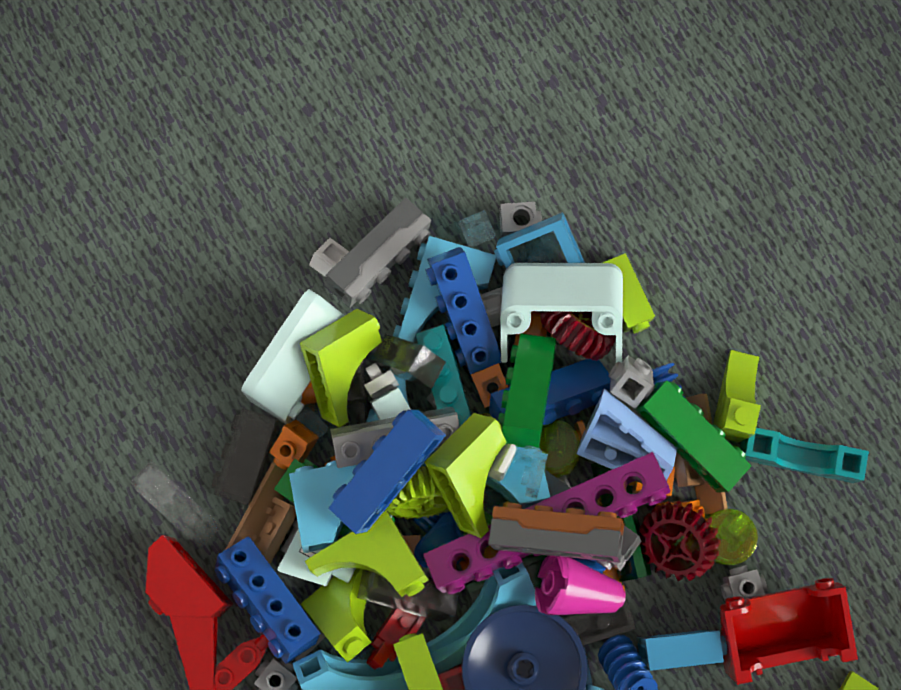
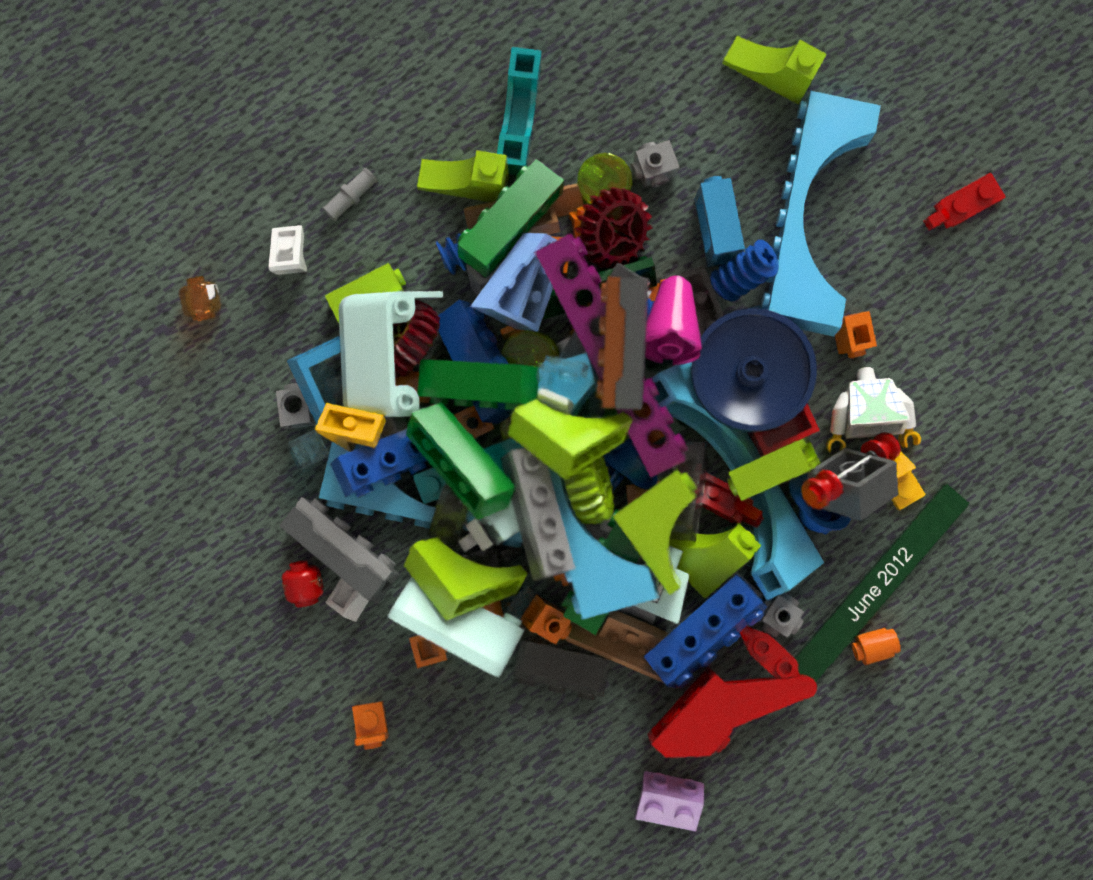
camera: 85 degrees left, 5 degrees up
clear slope [131,460,222,548] -> none
blue brick [328,410,446,534] -> none
light grey brick [609,355,655,408] -> none
red windscreen [720,578,858,685] -> none
none -> clear orange head [178,276,222,322]
none -> white slope [269,225,307,275]
none -> red head [281,560,324,607]
none -> yellow slope [315,403,386,451]
none -> light grey pin [322,168,378,222]
none -> orange bracket [352,701,389,750]
none -> green brick [406,402,516,520]
none -> orange brick [409,635,448,668]
none -> lavender bracket [636,771,704,832]

